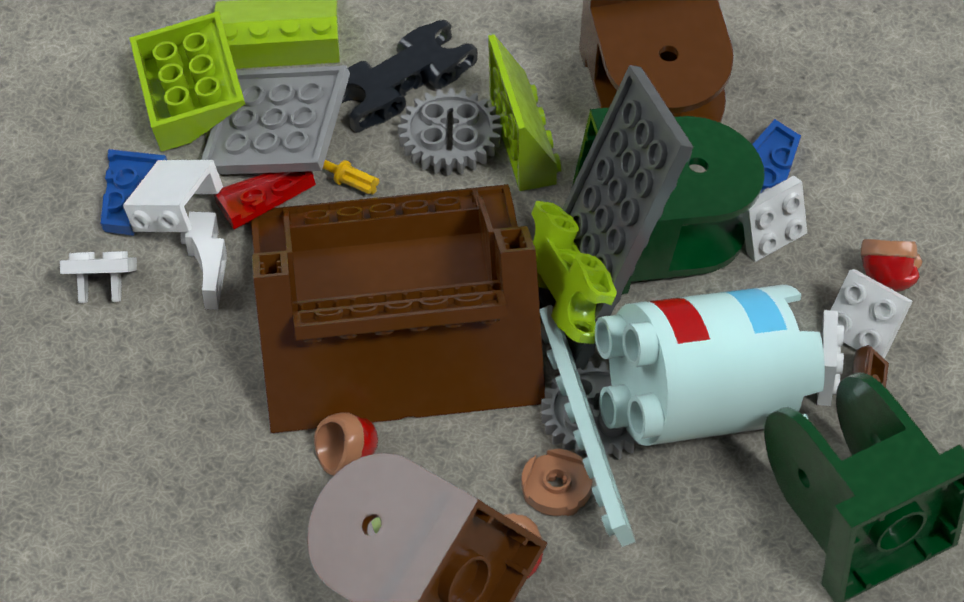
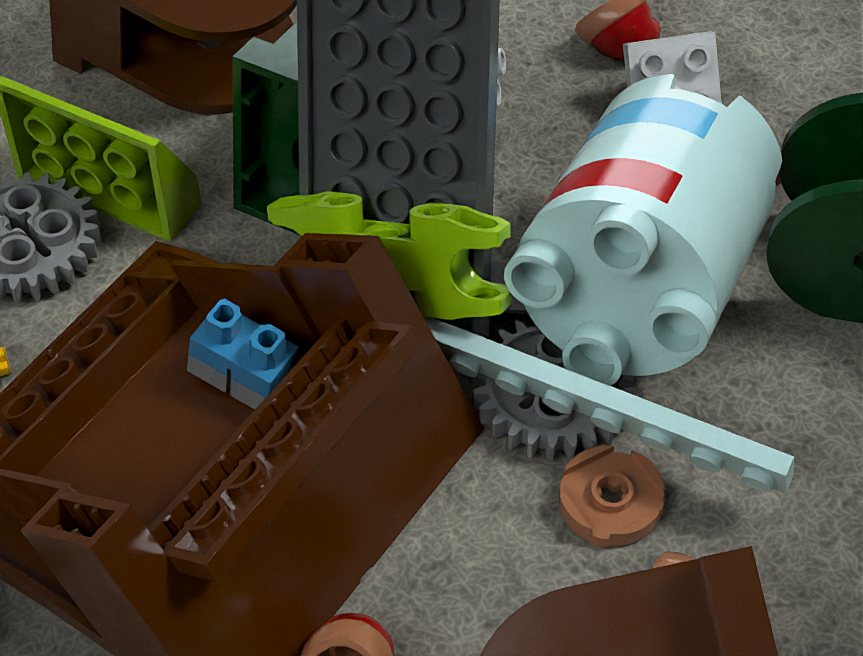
camera: 50 degrees left, 0 degrees up
none -> dark azure hips [187,298,299,409]

